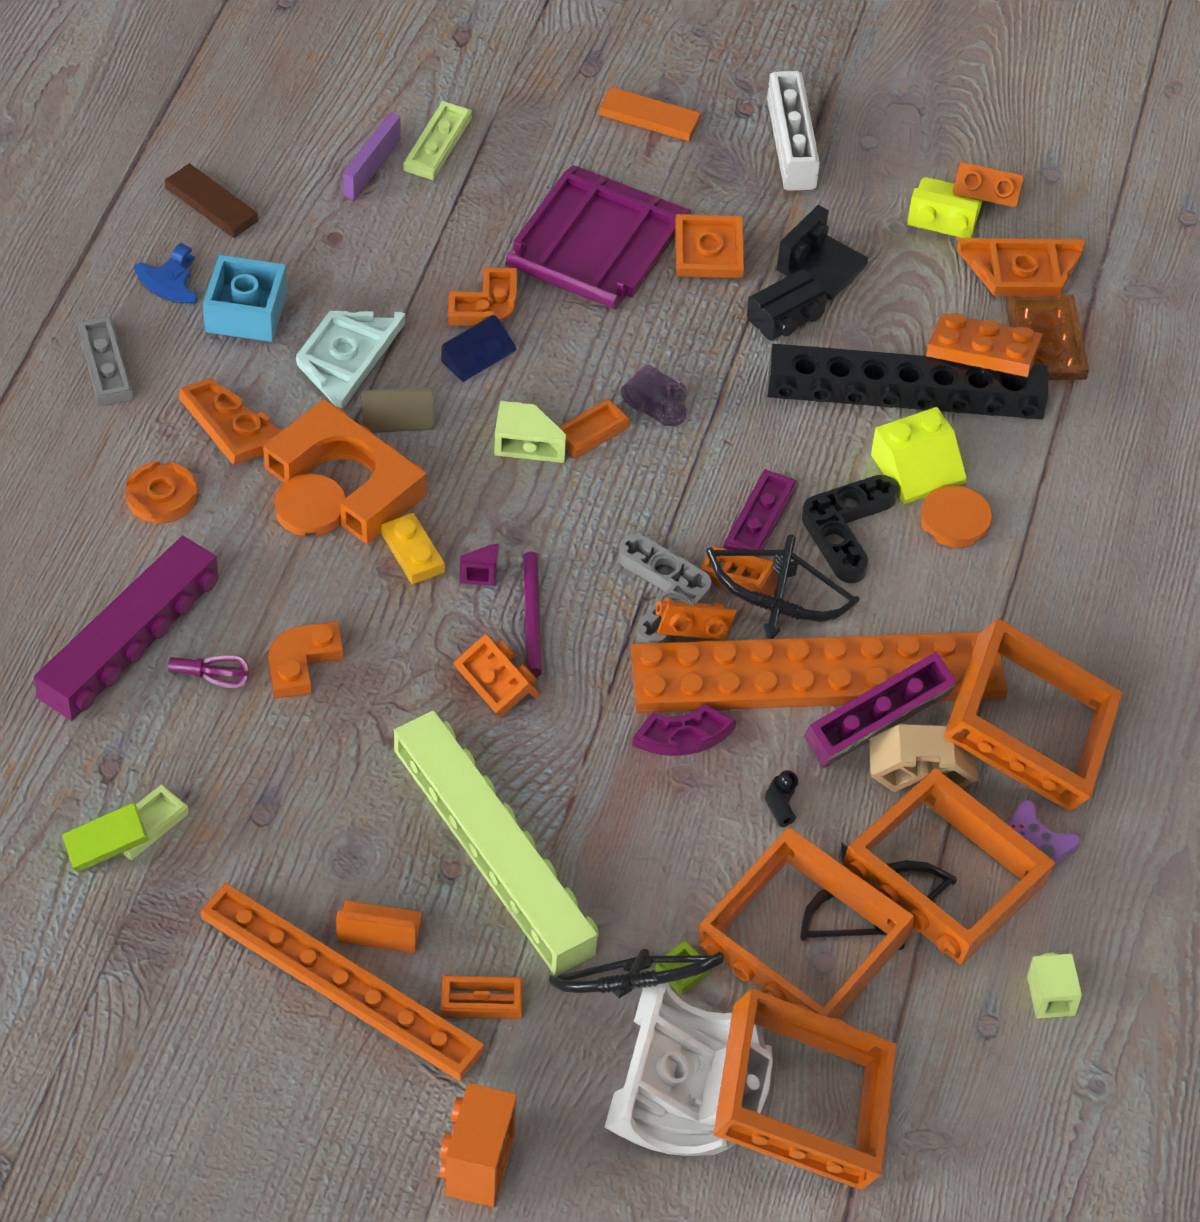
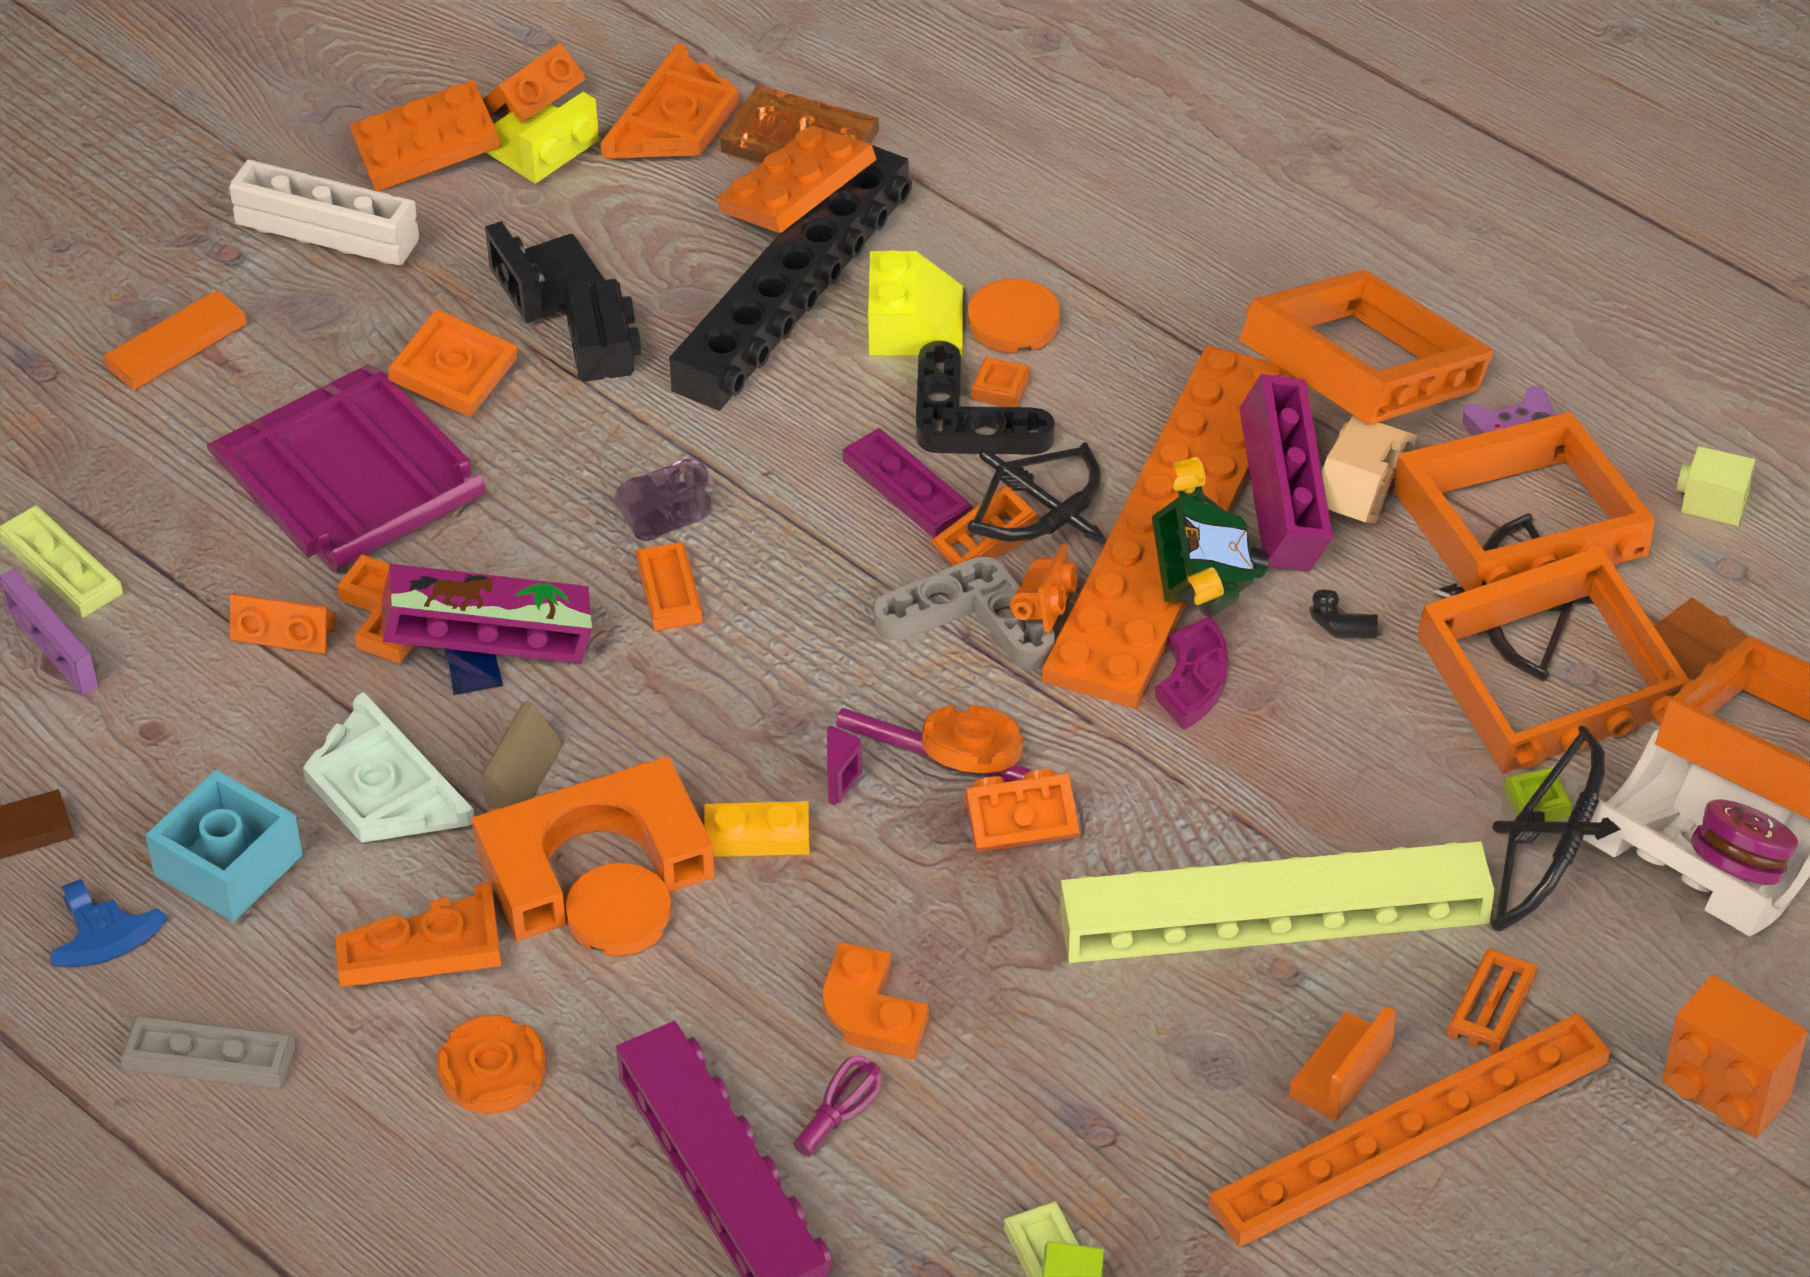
camera: 60 degrees left, 5 degrees down
yellowish green slope [494,401,566,463] -> none
none -> orange hinge [230,593,336,654]
none -> orange plate [349,80,502,191]
none -> magenta brick [381,564,592,664]
none -> orange tile [921,705,1024,774]
none -> orange tile [971,357,1030,407]
none -> torso [1152,457,1269,616]
none -> clear orange piece [1654,597,1749,680]
none -> magenta head [1691,799,1798,885]

